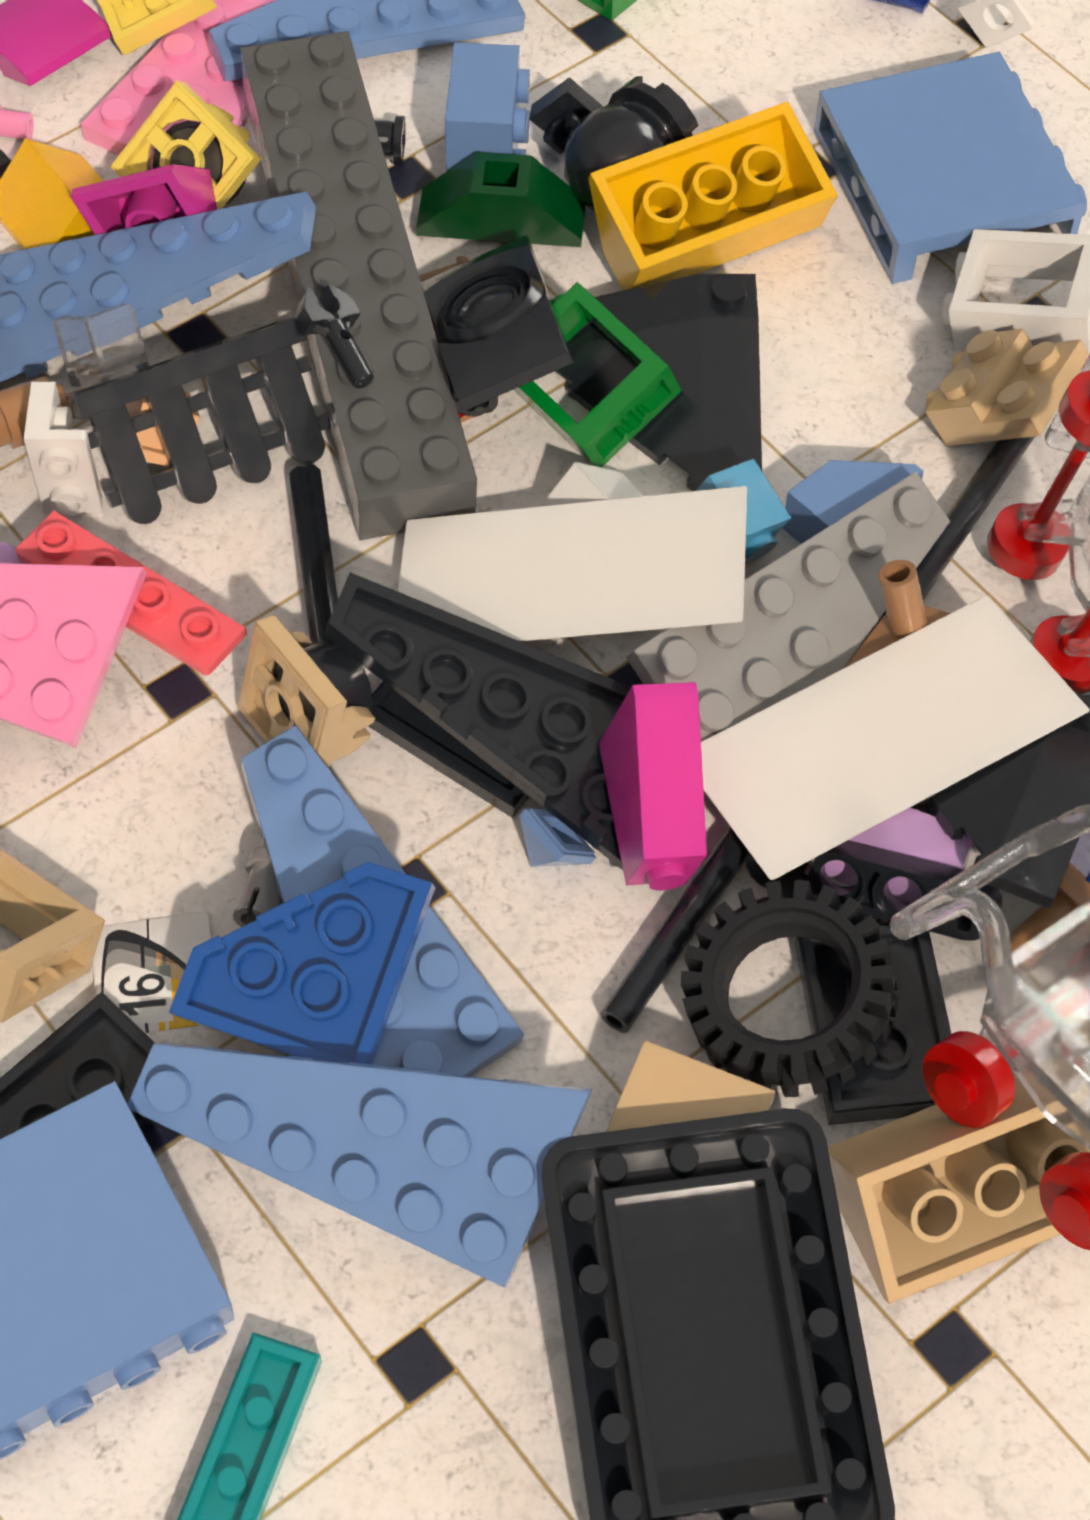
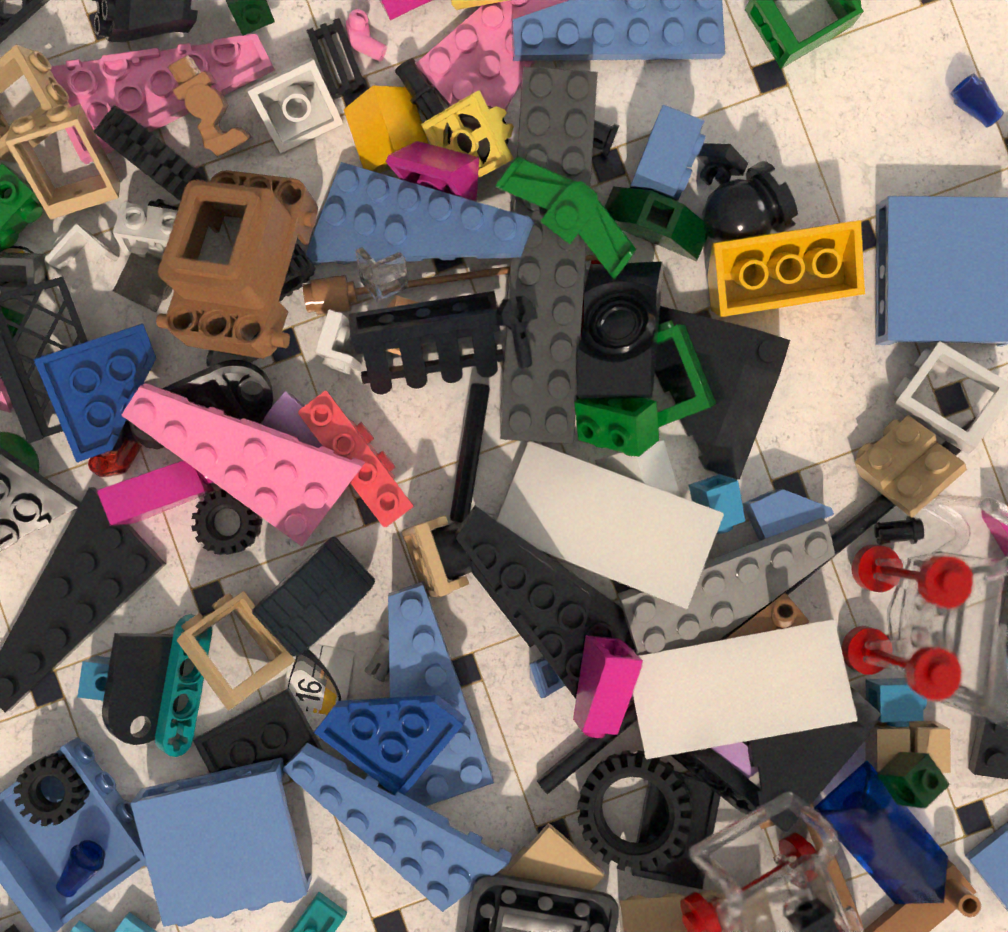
camera: 20 degrees right, 30 degrees up
none -> black wheel [252,537,375,656]
none -> black axle [395,58,445,120]
none -> green plate [495,156,636,279]
none -> green brick [574,398,659,457]
none -> black pin [874,516,924,545]

